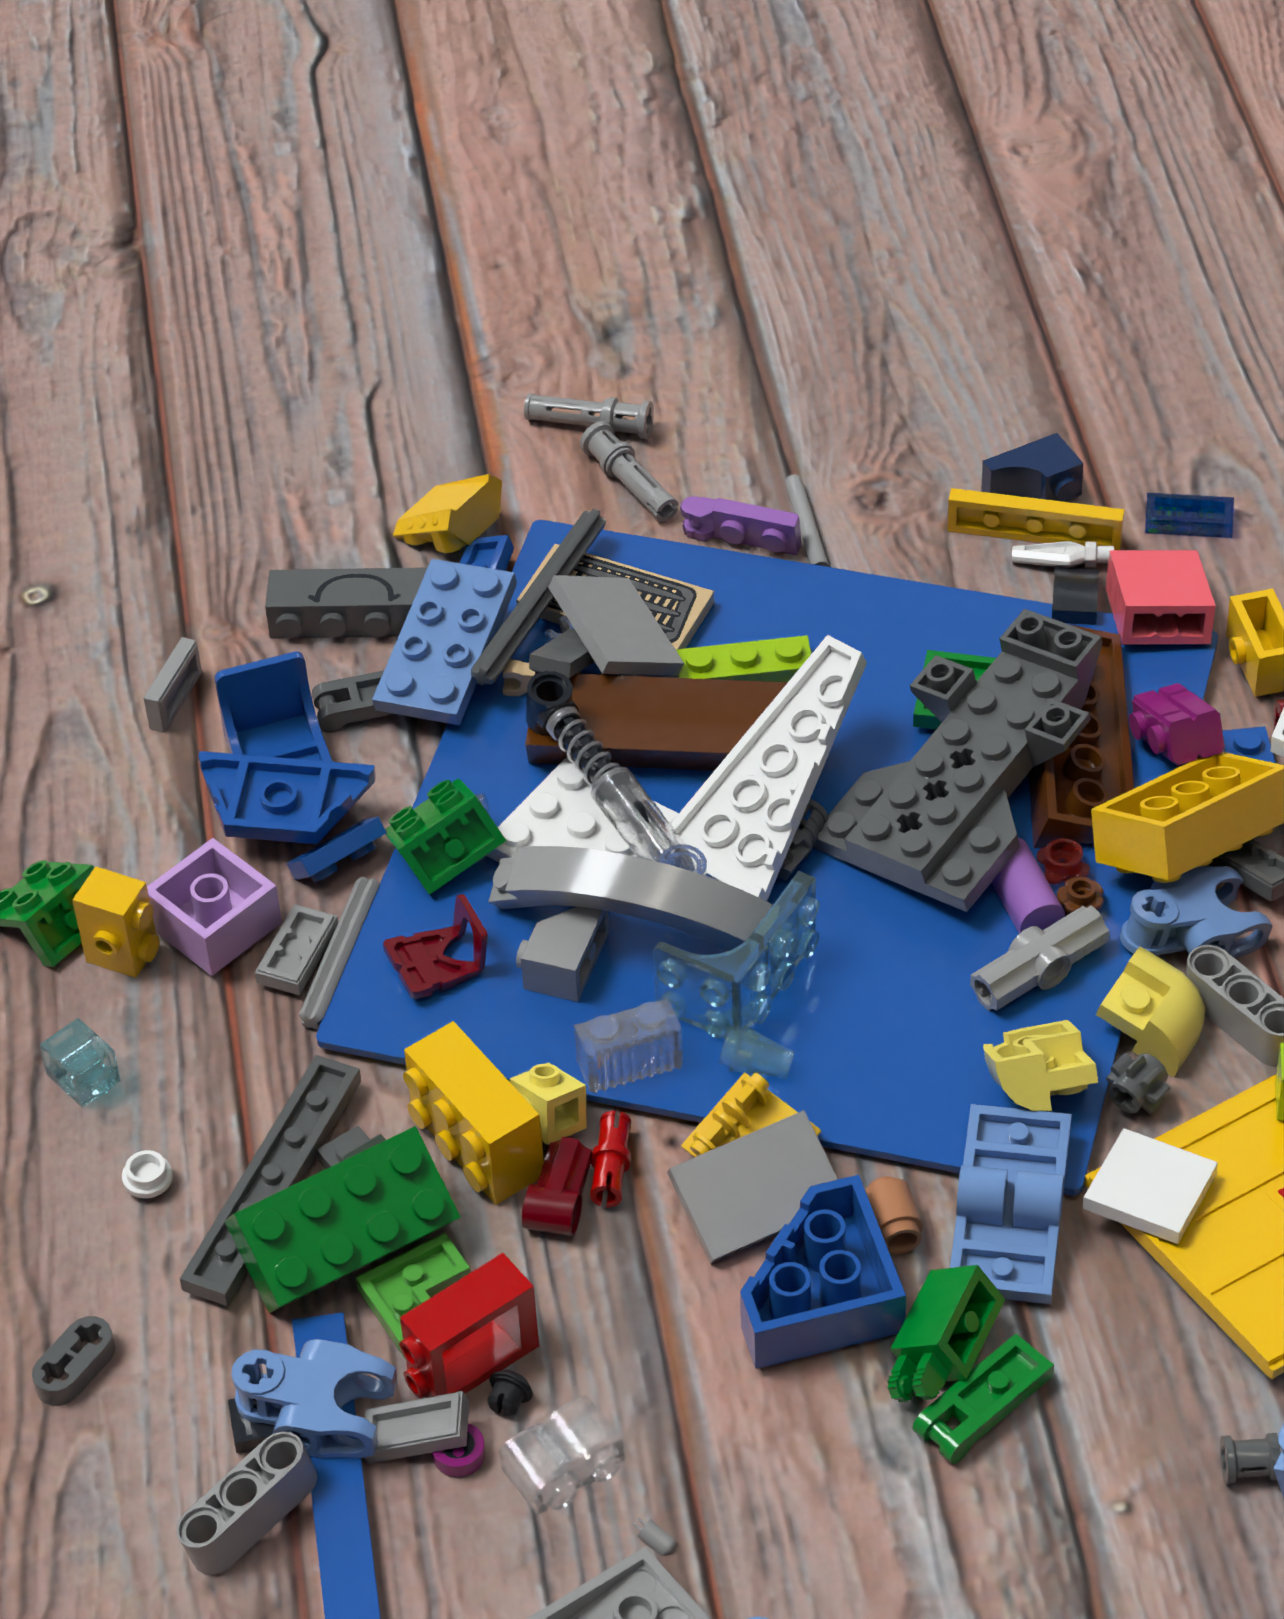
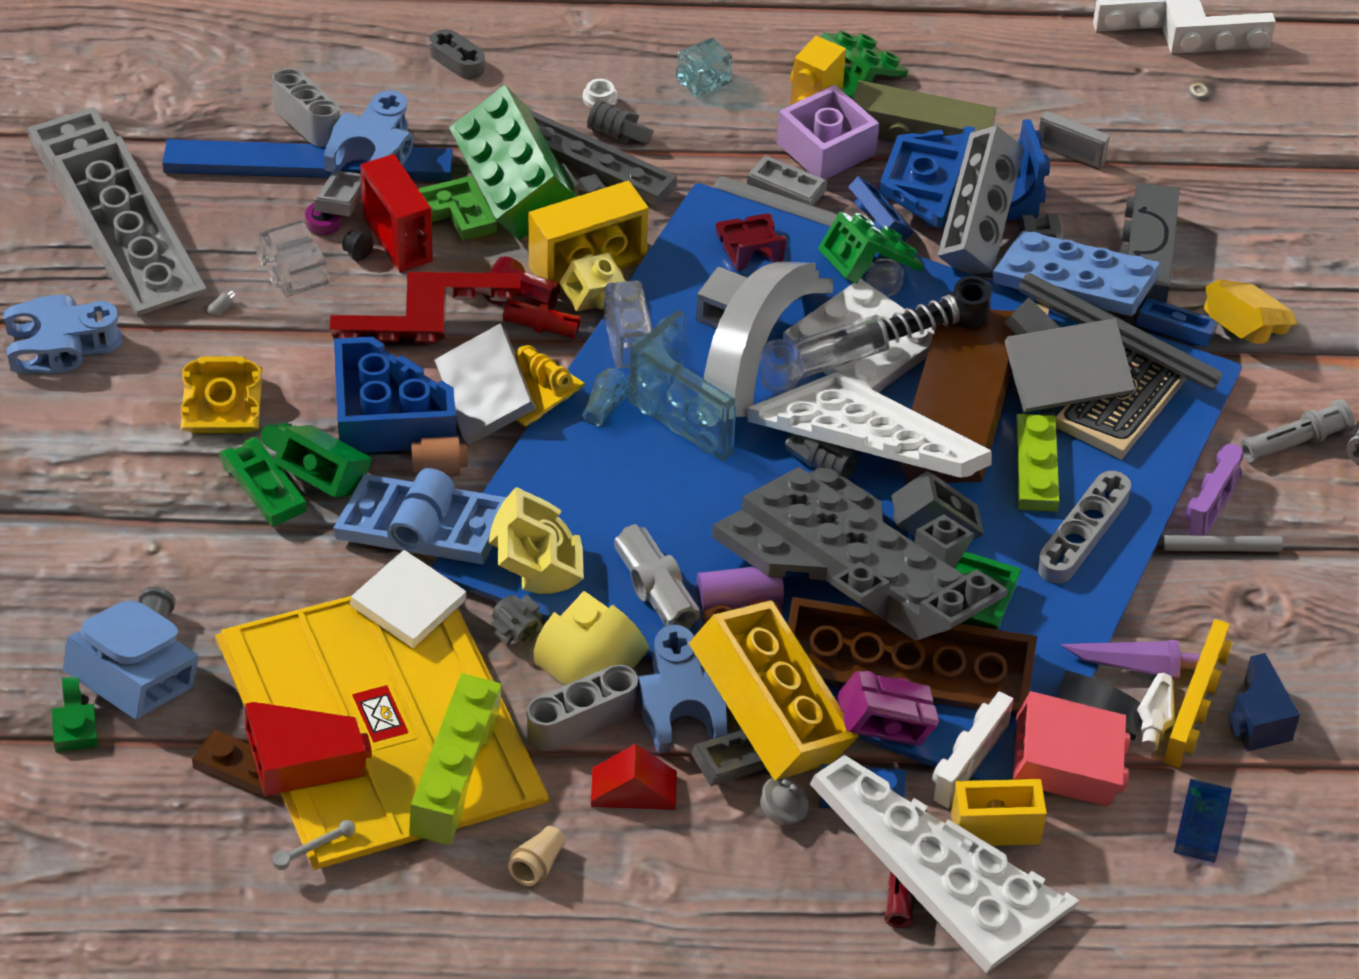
camera: 95 degrees right, 0 degrees up
none -> yellow slope [181,356,263,433]
none -> red bracket [329,271,521,344]
none -> dark grey hinge [587,99,654,145]
none -> olive brick [852,80,996,143]
none -> dark grey slope [891,470,984,539]
none -> white plate [932,691,1014,808]
none -> light grey brick [937,125,1025,275]
none -> light grey beam [1037,471,1131,584]
none -> medium lavender bar [1060,640,1200,680]

